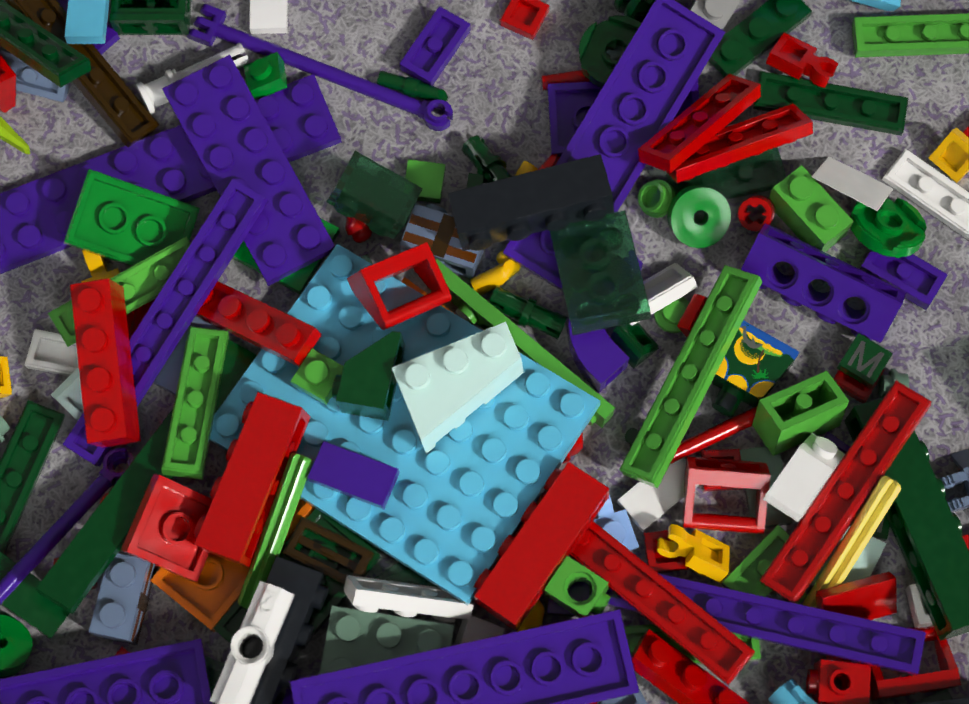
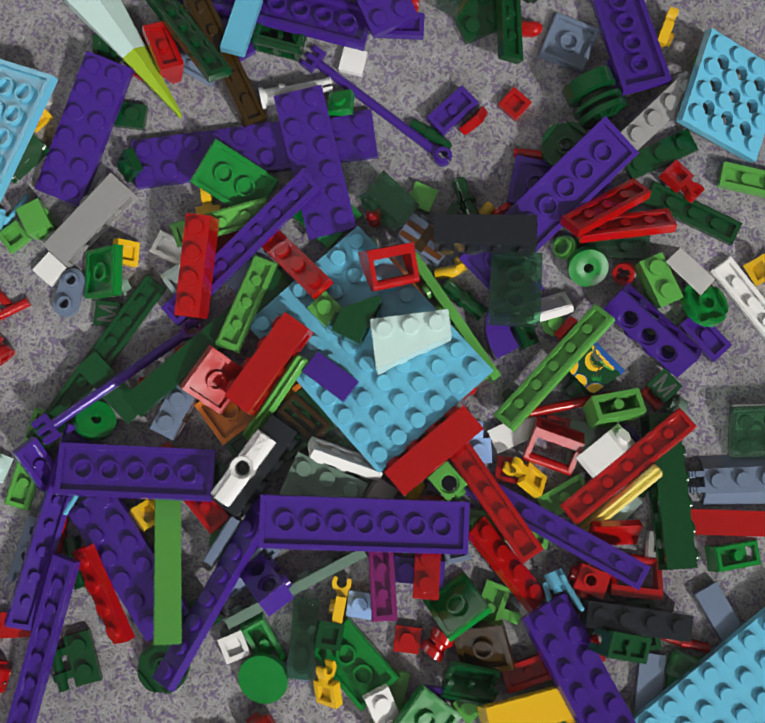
camera: 15 degrees right, 10 degrees up
none -> red tile [459,106,488,135]

